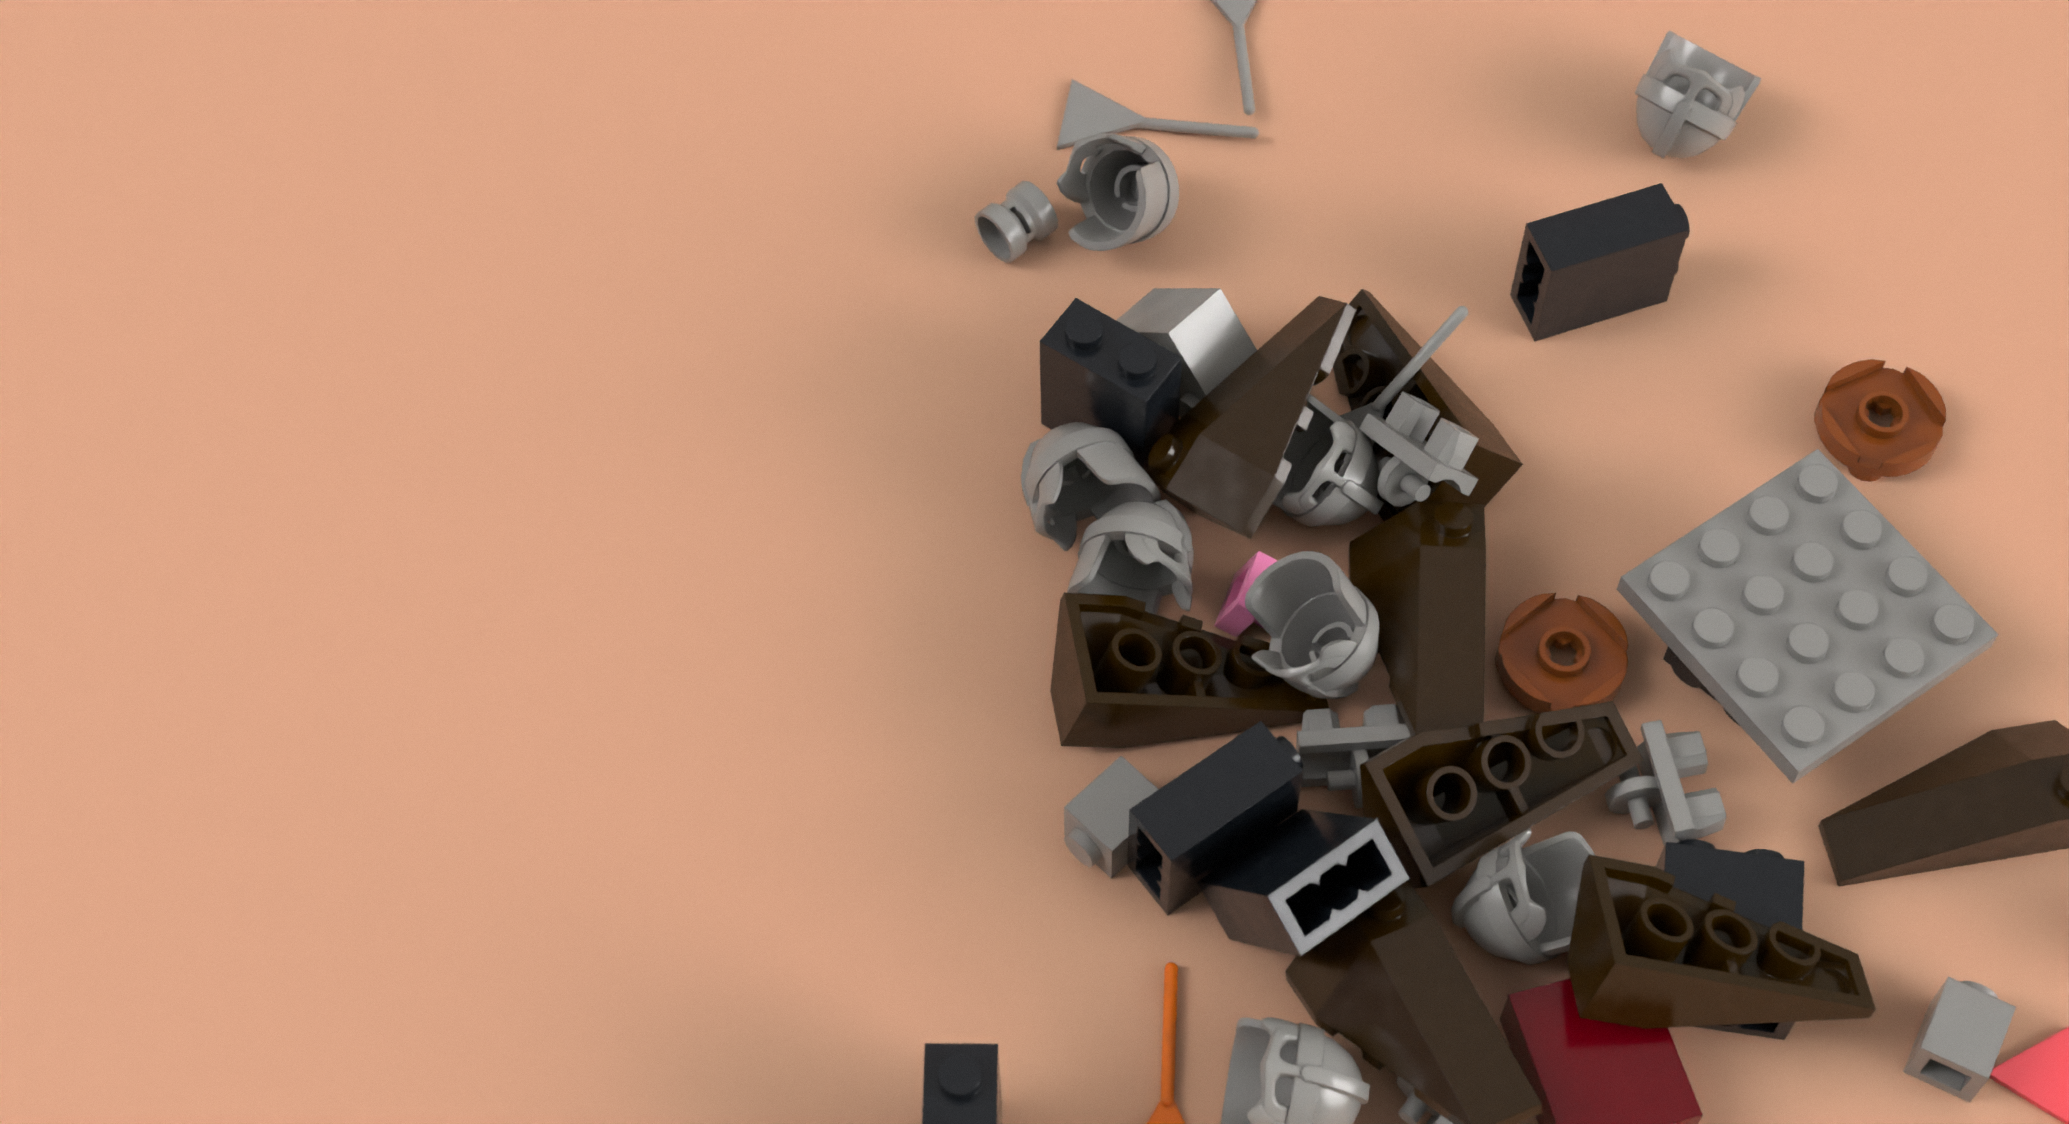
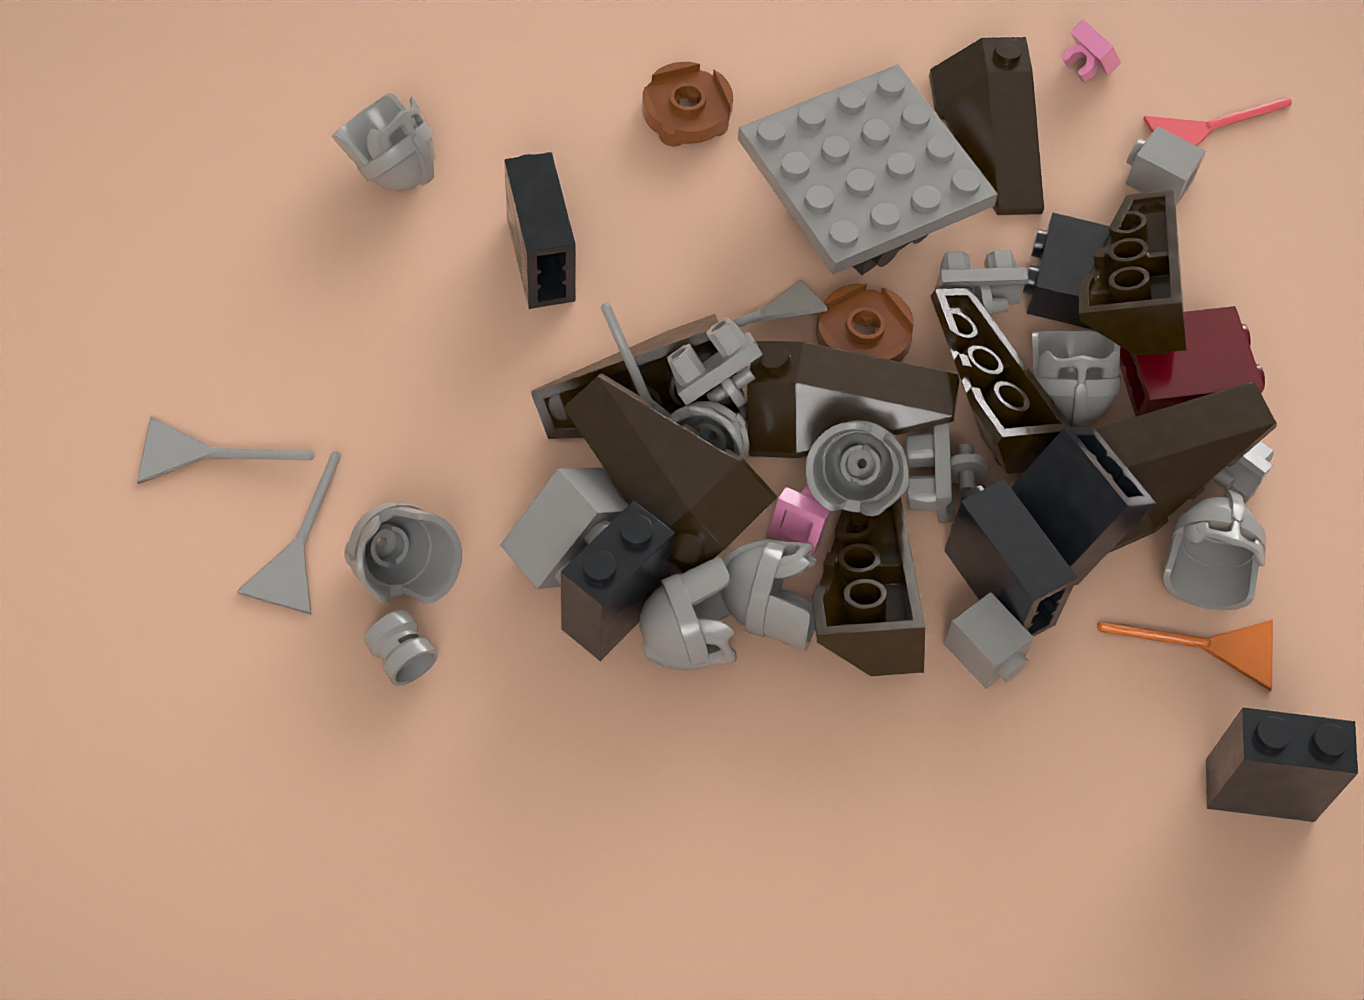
camera: 90 degrees left, 0 degrees up
none -> light grey piece [732,280,828,328]

